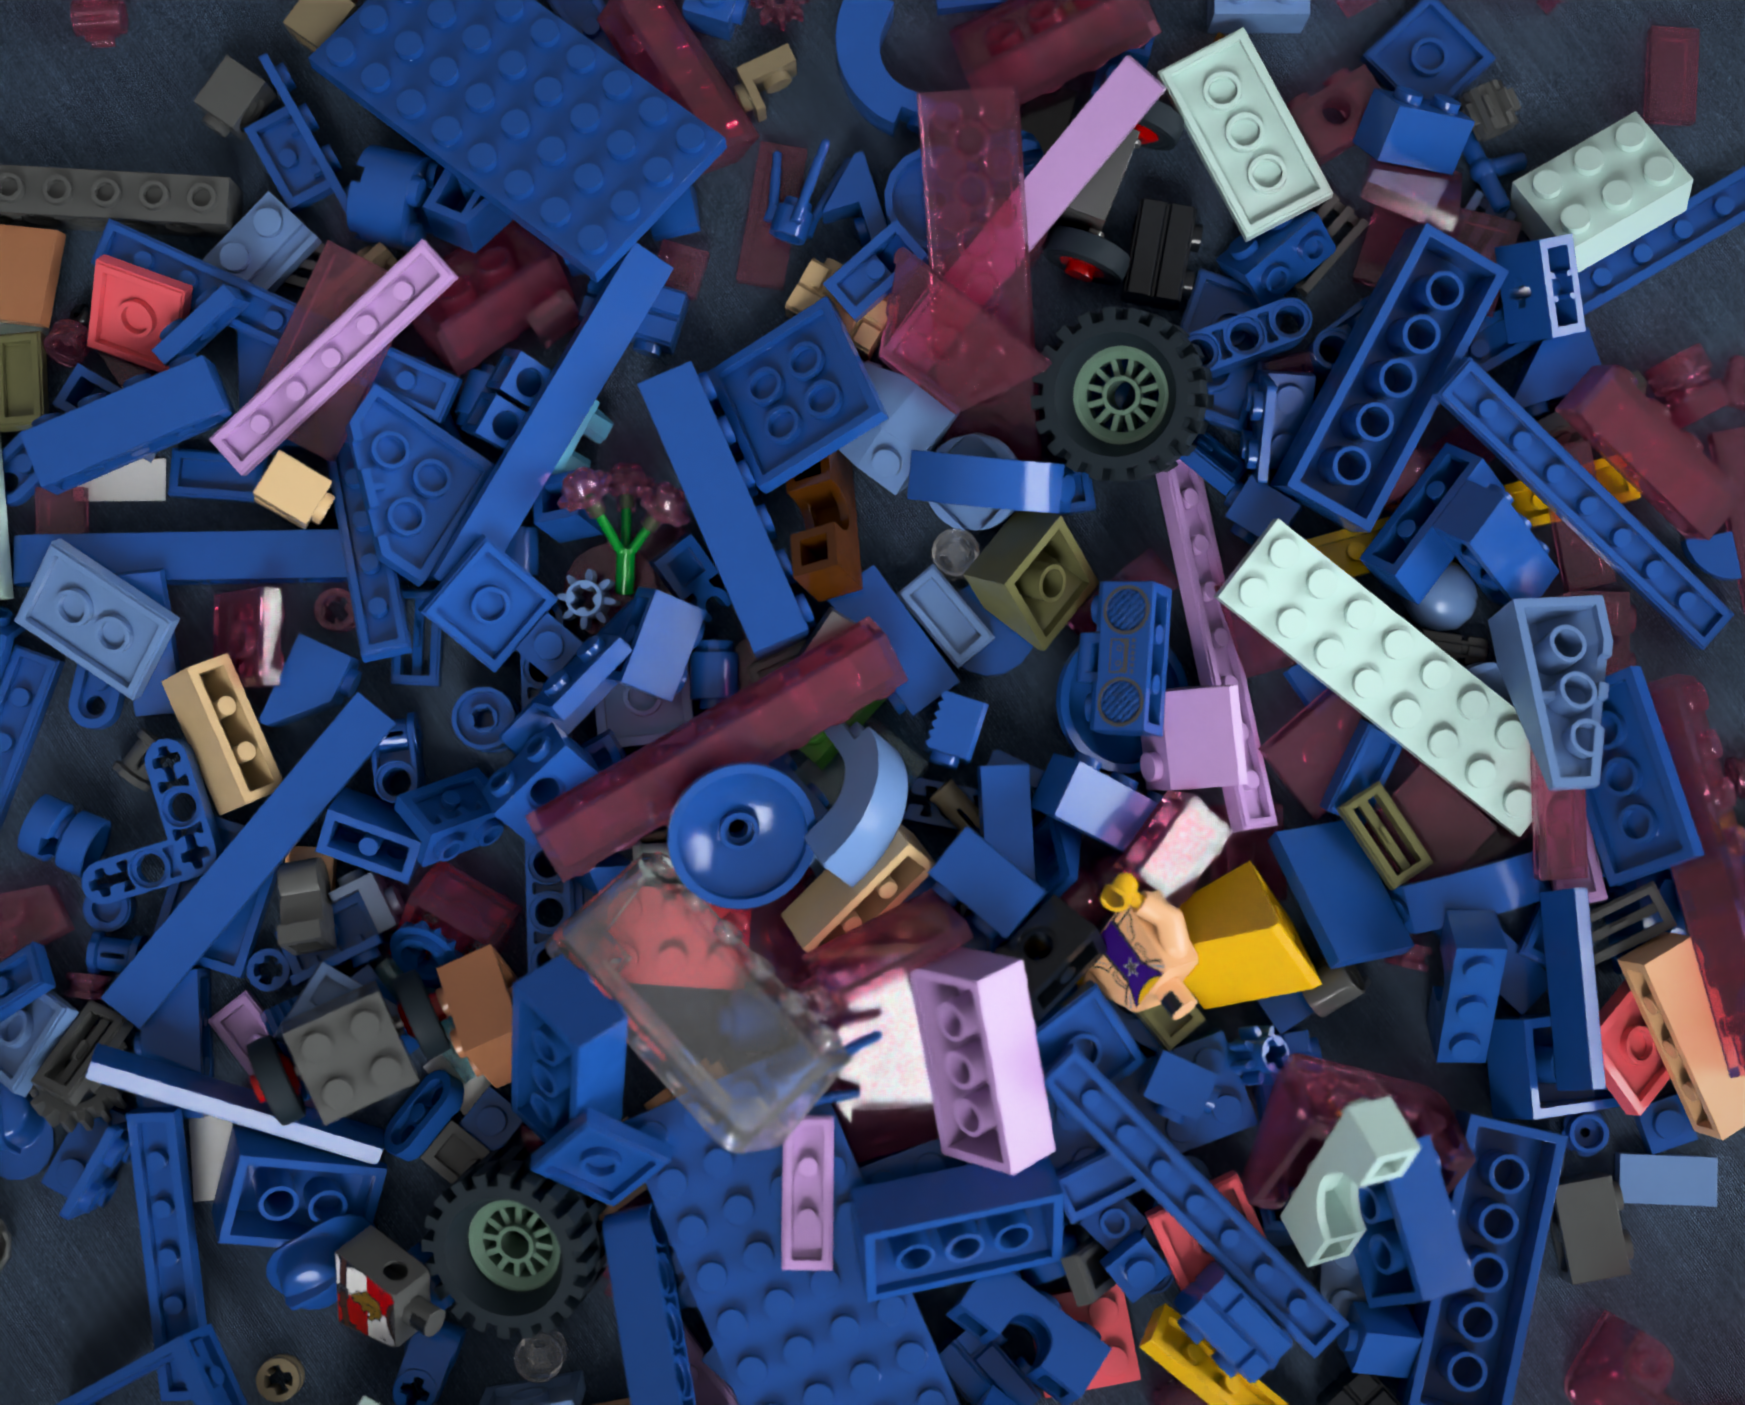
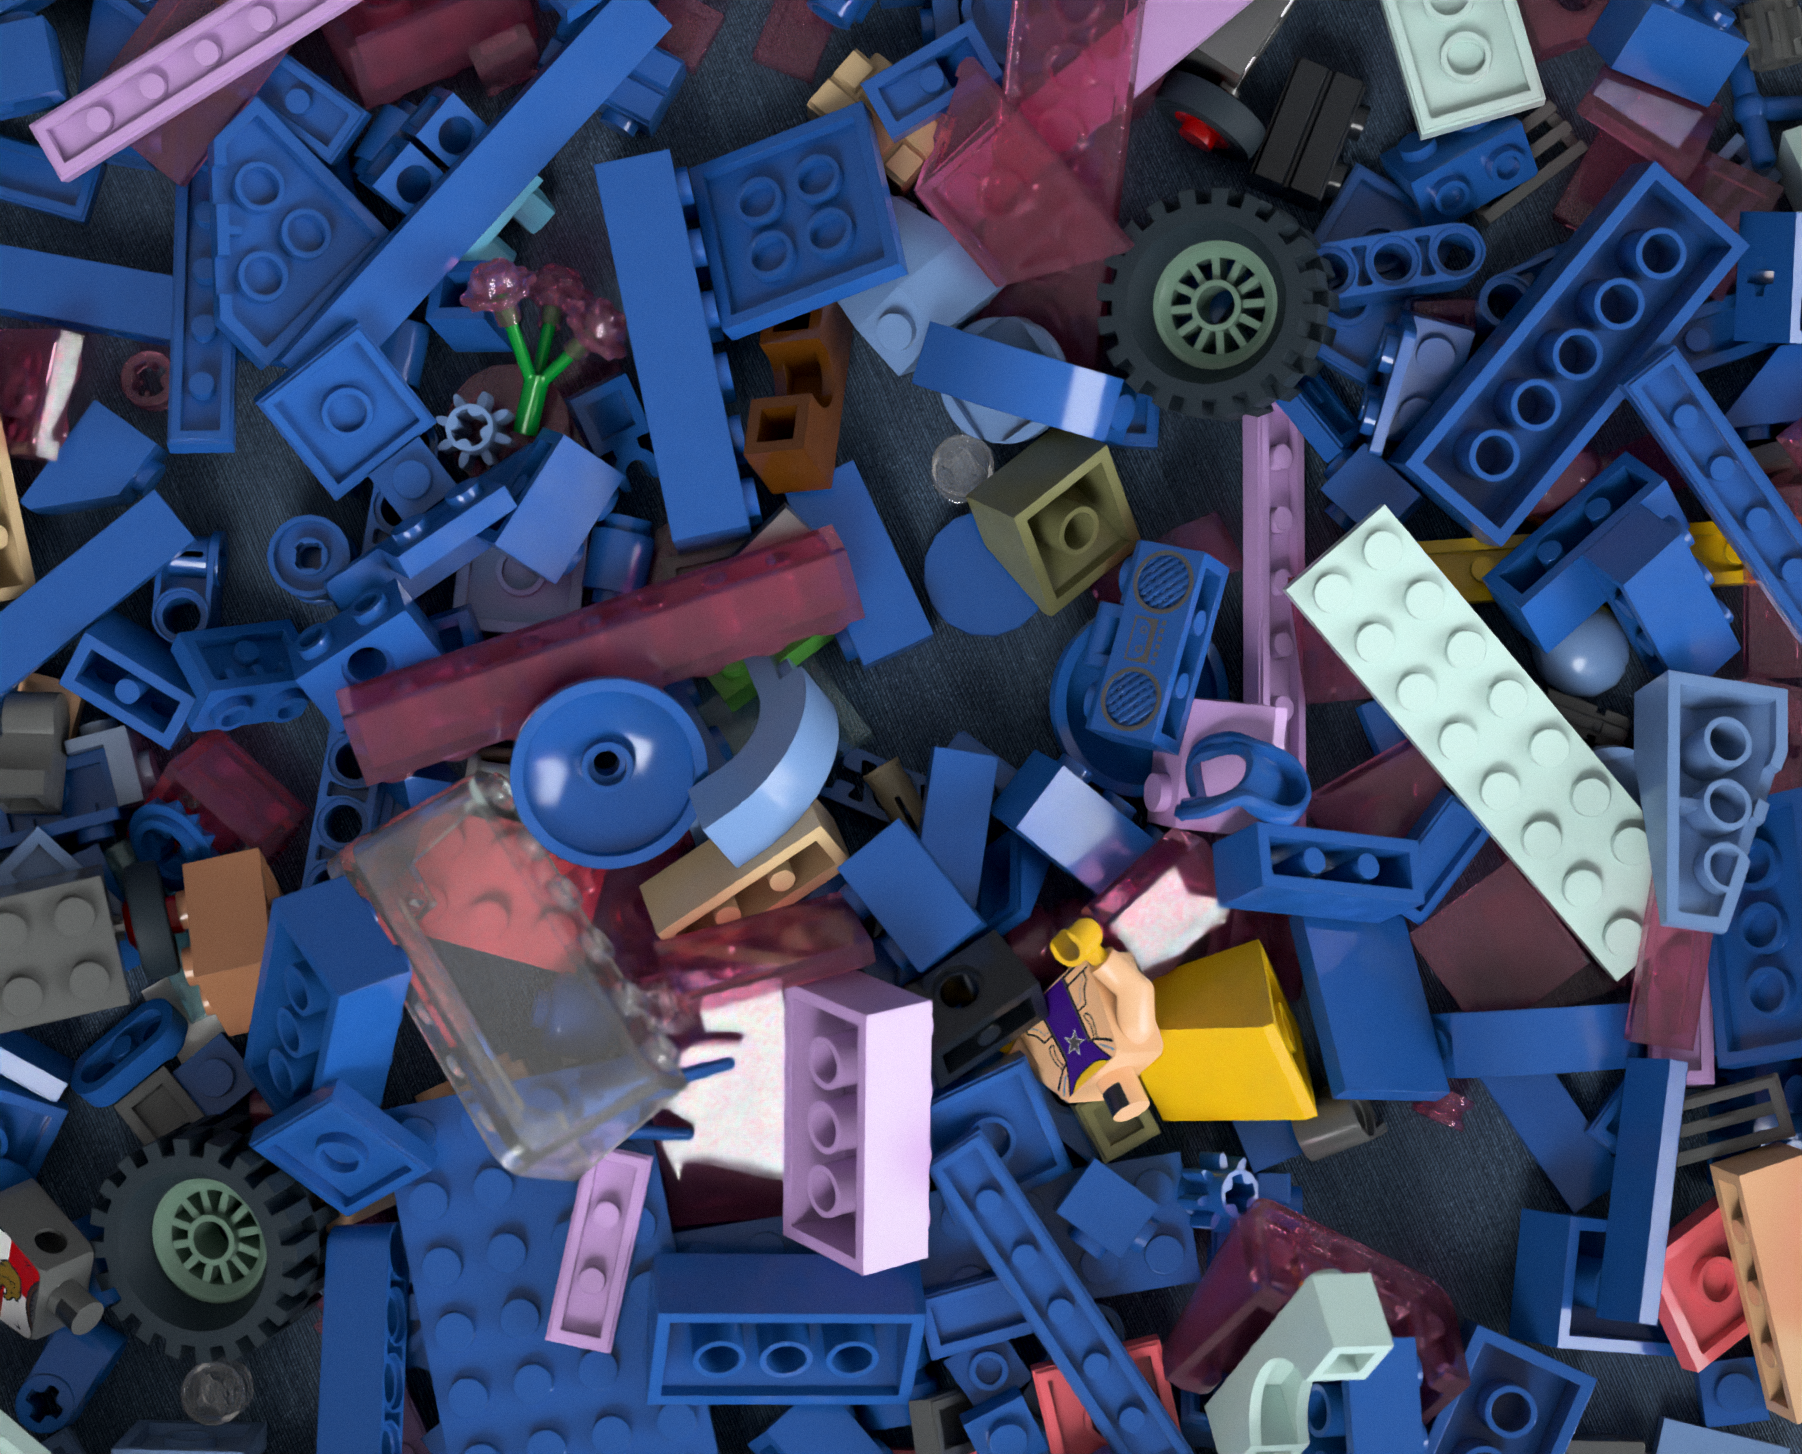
camera: 10 degrees right, 0 degrees up
tan arch [253,450,335,530] -> none
blue tile [390,589,444,687] -> none
medium blue tile [896,564,995,670] -> none
blue brick [923,690,989,771] -> none
olive tile [1336,781,1434,890] -> none
blue arch [1426,910,1508,1063] -> none
blue plate [1561,1111,1609,1157] -> none
none -> blue piece [1174,731,1312,825]
none -> blue brick [1212,822,1425,924]

